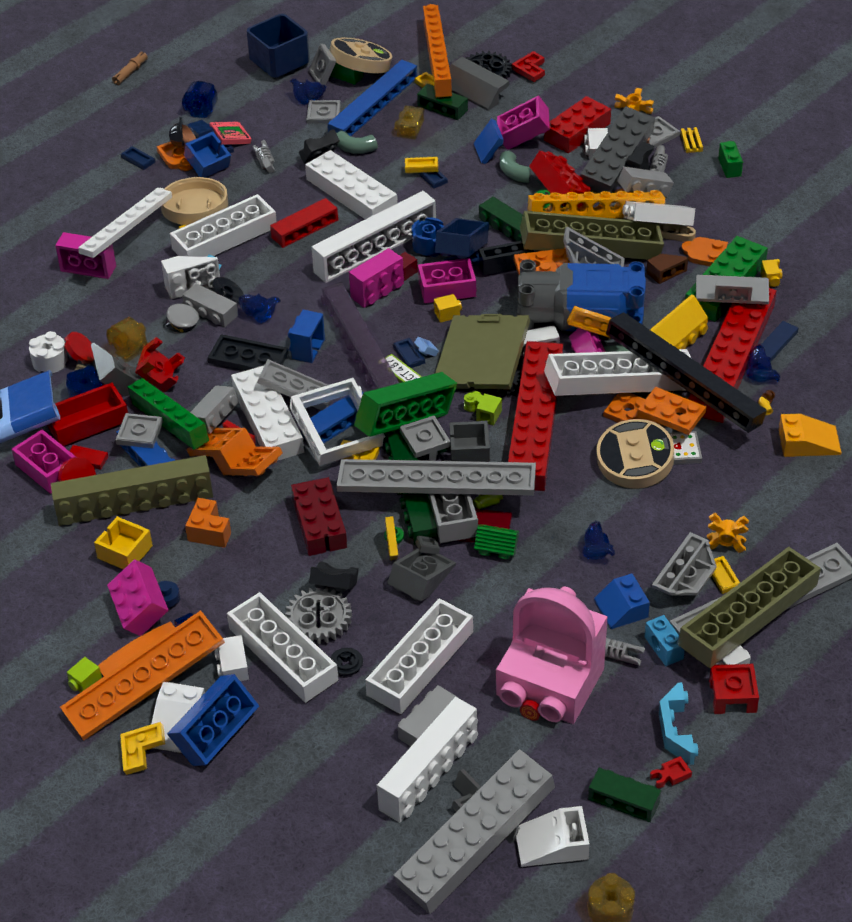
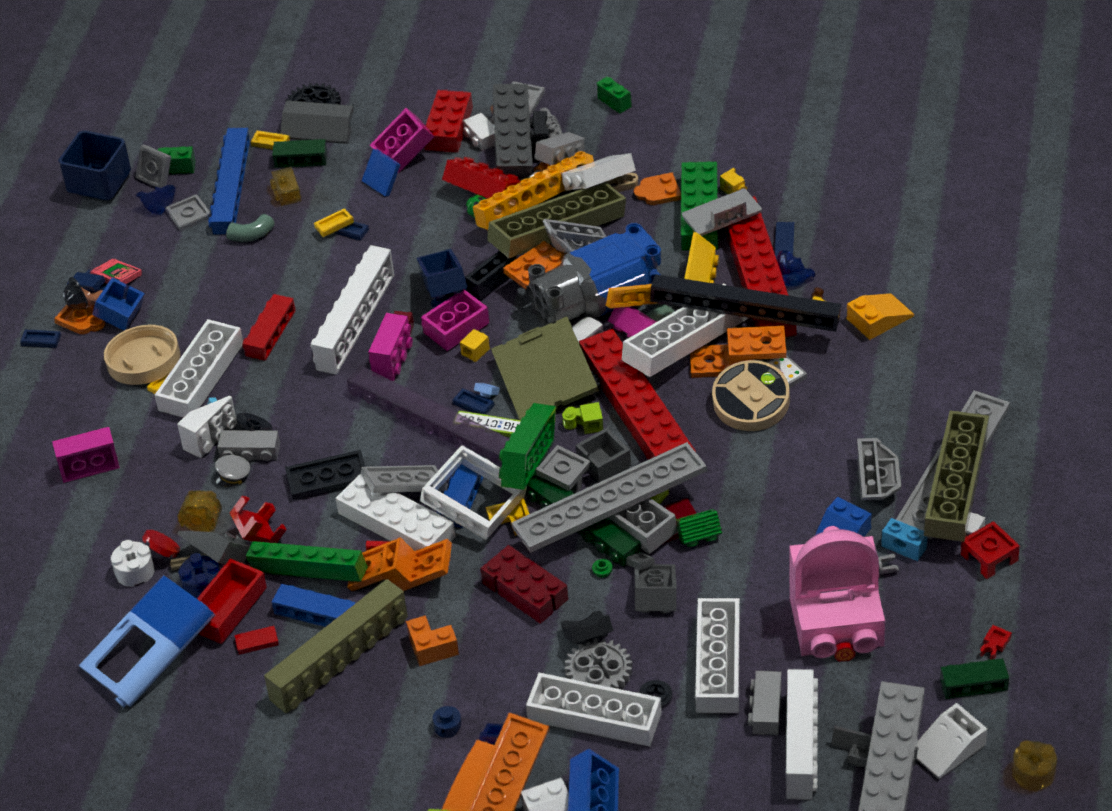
camera: 30 degrees left, 0 degrees up
dark pink brick [12,430,76,494] -> none
red tile [58,457,96,482] -> none
white plate [78,188,172,258] -> none
yellow piece [94,516,153,570] -> none
dark pink brick [107,559,169,636] -> none
light grey tile [116,413,163,448] -> none
clear blue brick [182,81,218,118] -> none
light grey brick [190,386,239,434] -> none
white brick [214,635,249,681] -> none
clear blue hair [239,293,281,324] -> none
light grey hinge [253,140,275,174] -> none
blue piece [288,310,325,363] -> none
black brick [298,129,340,164] -> none
white brick [305,150,398,219] -> none
tan piece [329,38,392,73] -> none
yellow tile [385,516,398,560] -> none
blue brick [412,217,444,257] -> none
orange brick [423,4,452,97] -> none
dark green brick [479,196,523,242] -> none
sand green cylinder [499,151,531,183] -> none
red plate [511,51,545,82] -> none
clear blue hair [582,520,615,560] -> none
light orange pin [614,88,654,114] -> none
reddish brown slope [646,254,688,284] -> none
medium azure slope [659,683,698,765] -> none
yellow tile [681,127,703,153] -> none
light orange pin [707,513,749,553] -> none
yellow tile [711,556,740,594] -> none

